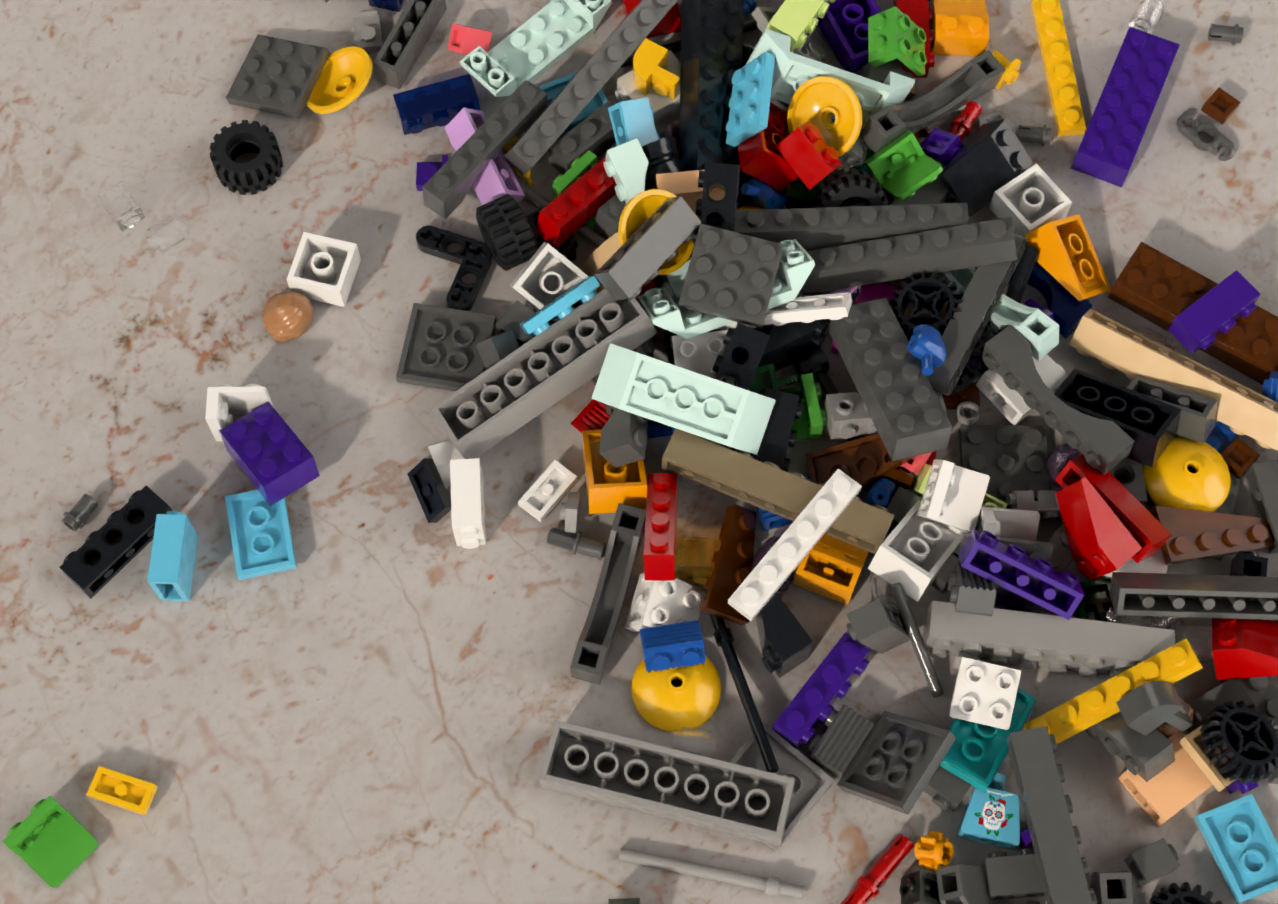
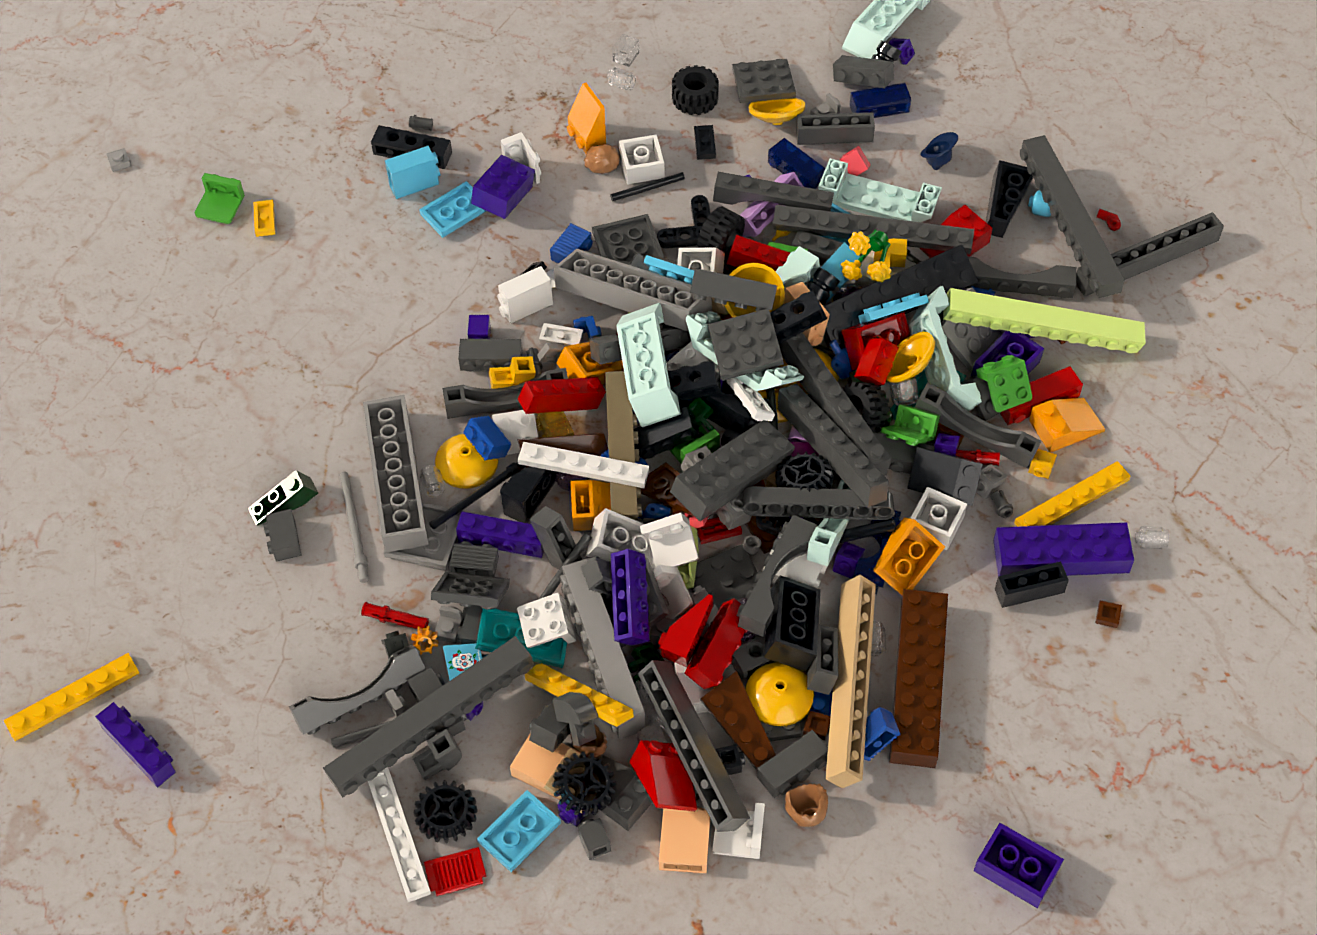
camera: 65 degrees right, 10 degrees down
blue piece [907,324,946,376] -> none
dark grey brick [1125,838,1180,888] -> none
dark purple brick [1168,270,1261,354] -> none
dark grey piece [1176,113,1235,161] -> none
dark grey pin [1208,23,1244,45] -> none
none -> light grey bracket [435,606,464,644]
none -> dark grey brick [458,339,523,372]
none -> dark purple brick [468,315,491,339]
none -> yellow brick [489,356,536,389]
none -> blue brick [550,223,593,264]
none -> light orange slope [567,83,606,154]
none -> blue bracket [573,316,602,339]
none -> black bar [610,172,685,202]
none -> black plate [694,125,716,160]
none -> yellow plant [841,230,892,282]
none -> black brick [995,561,1069,608]

